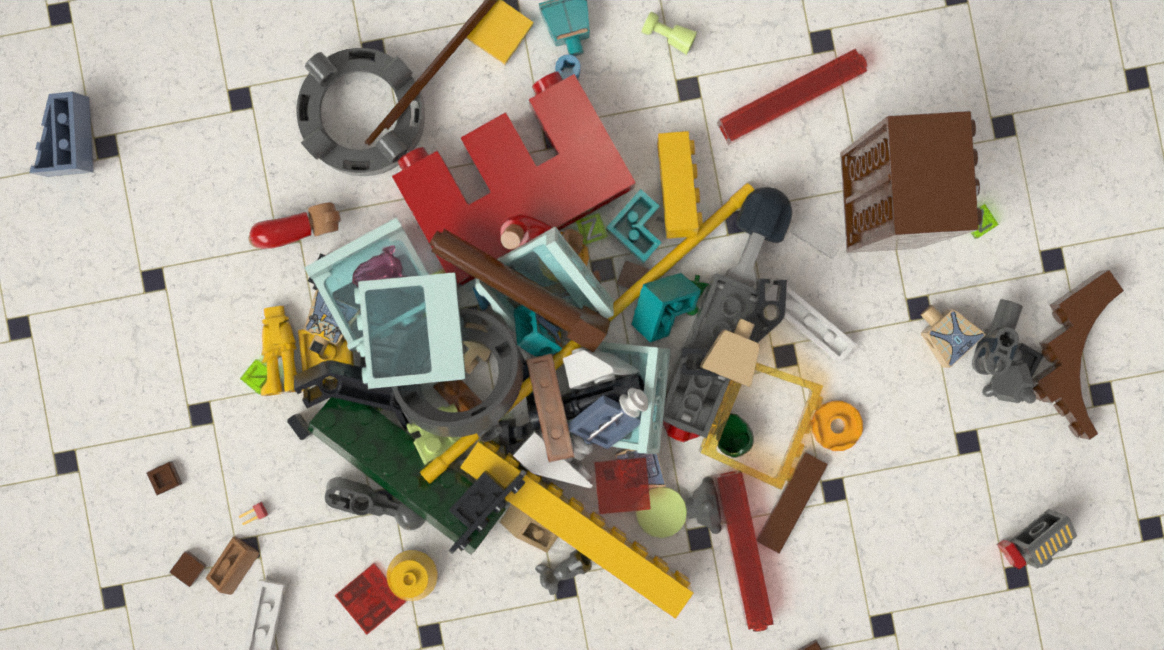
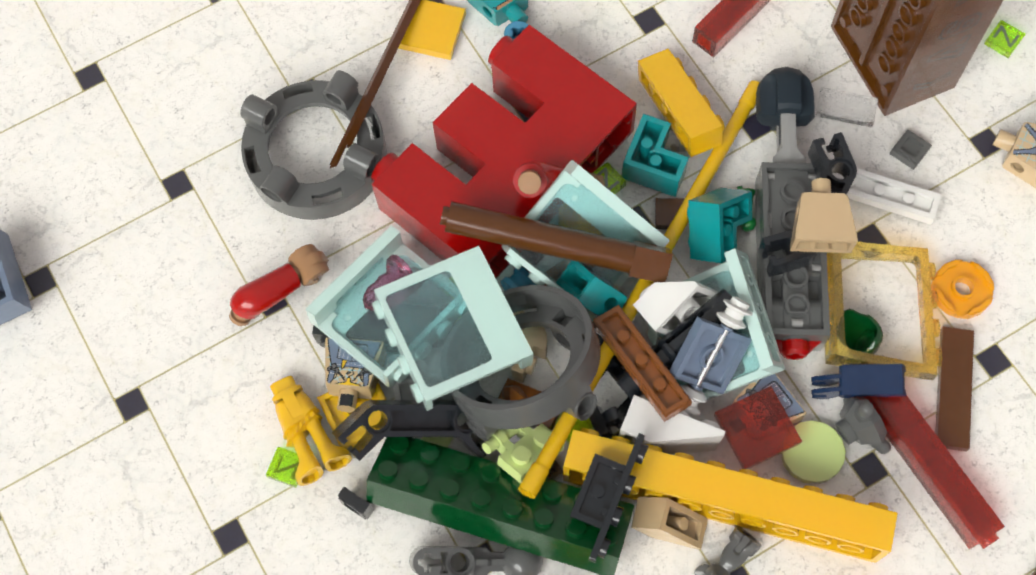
camera: 20 degrees left, 20 degrees down
none -> dark blue arm [811,364,906,399]
none -> dark grey tile [890,129,932,170]

